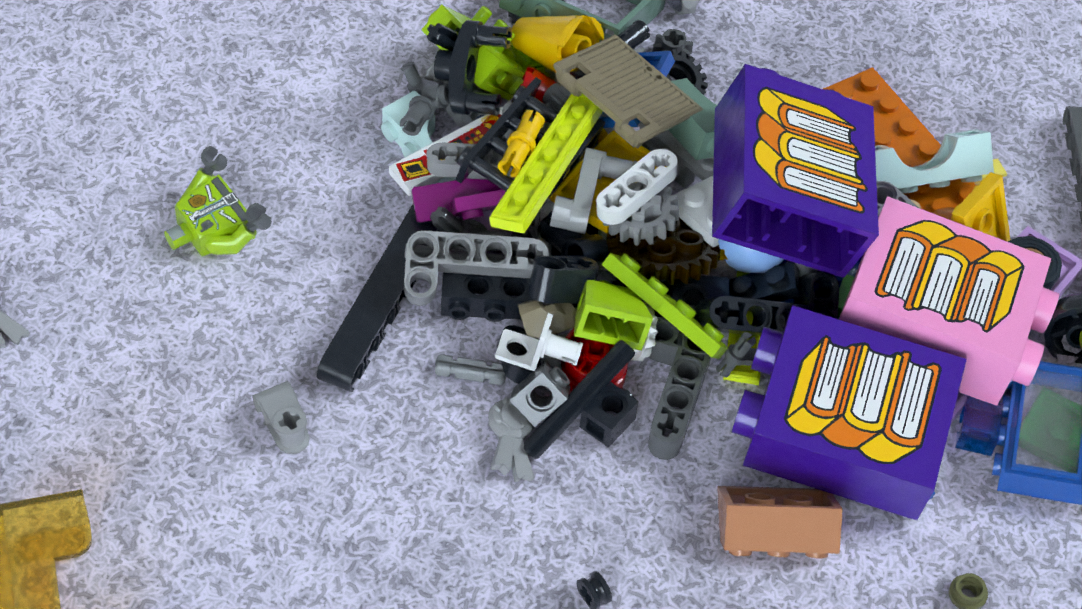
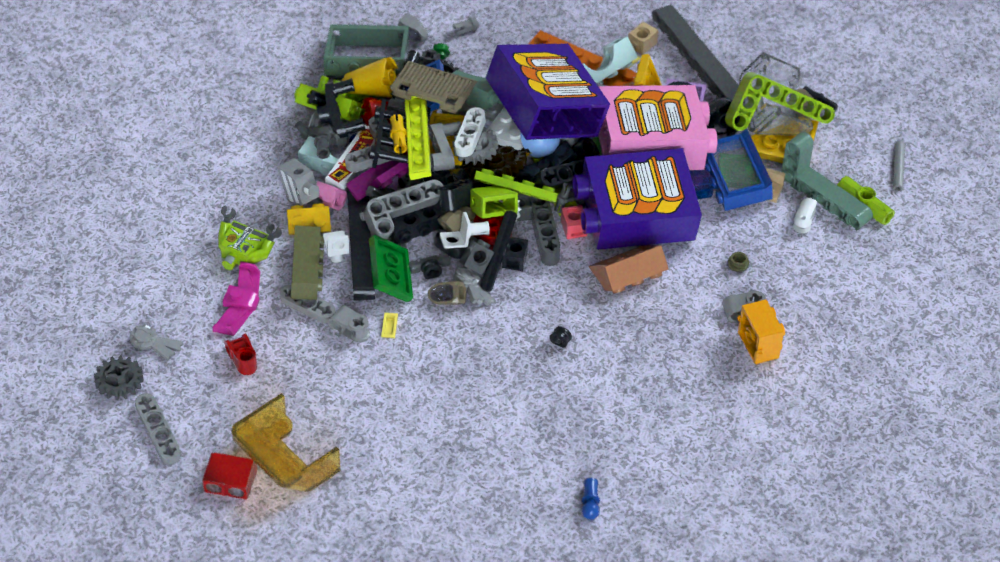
camera: 25 degrees left, 5 degrees down
none -> dark pink plate [212,262,261,336]
none -> red piece [224,334,257,375]
none -> light grey torso [277,158,320,205]
none -> light grey beam [280,285,336,324]
none -> yellow bracket [287,204,331,235]
none -> olive brick [291,225,324,300]
none -> bright pink rock [316,181,347,211]
none -> white bracket [323,231,349,263]
none -> green plate [369,235,413,302]
none -> light yellow piece [381,313,398,338]
none -> black bush [421,259,442,280]
none -> rock [428,281,467,305]
none -> green plate [432,43,450,60]
none -> light grey pin [453,17,479,36]
none -> coral brick [561,205,587,239]
none -> tan brick [628,21,659,55]

